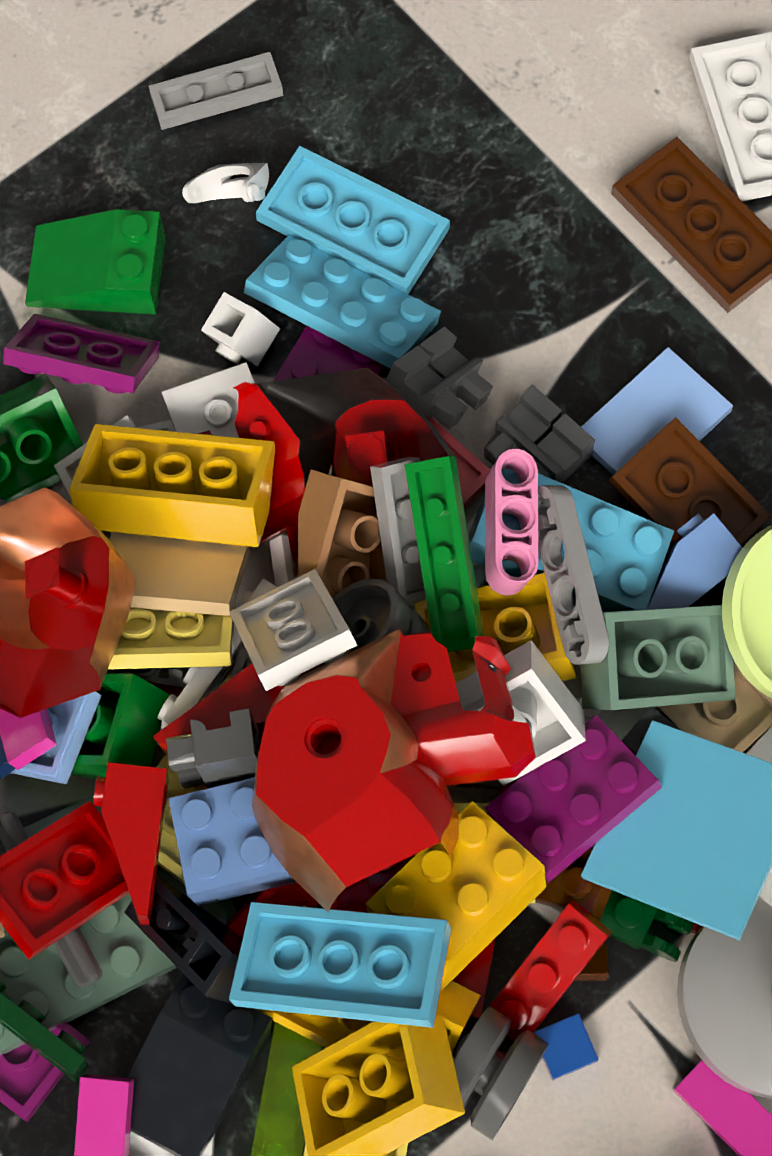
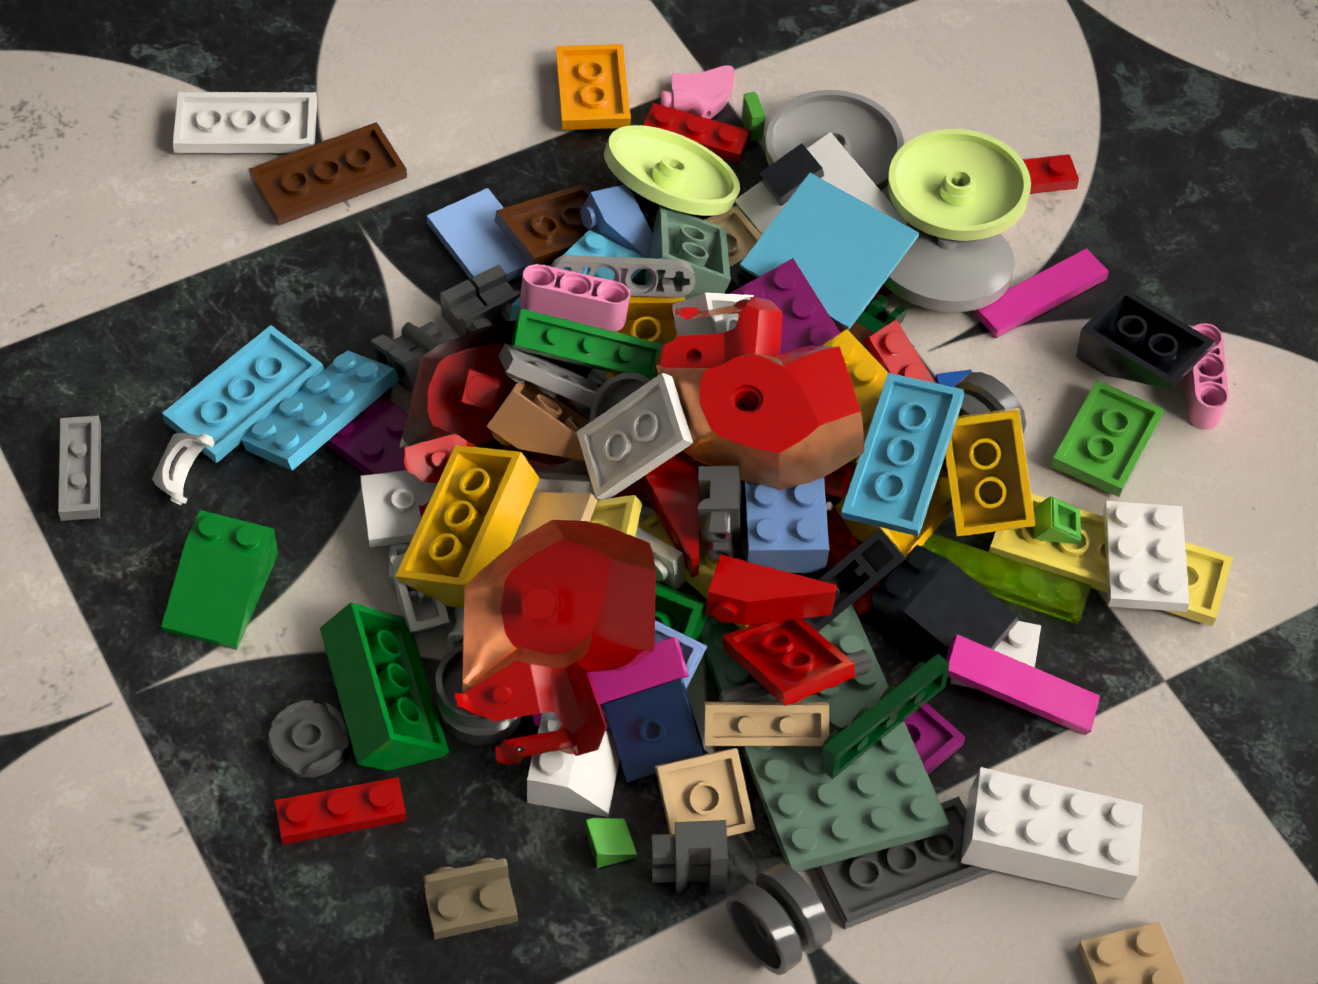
camera: 85 degrees left, 15 degrees down
magenta plate [3,313,161,394] -> none
white brick [201,292,280,366] -> none

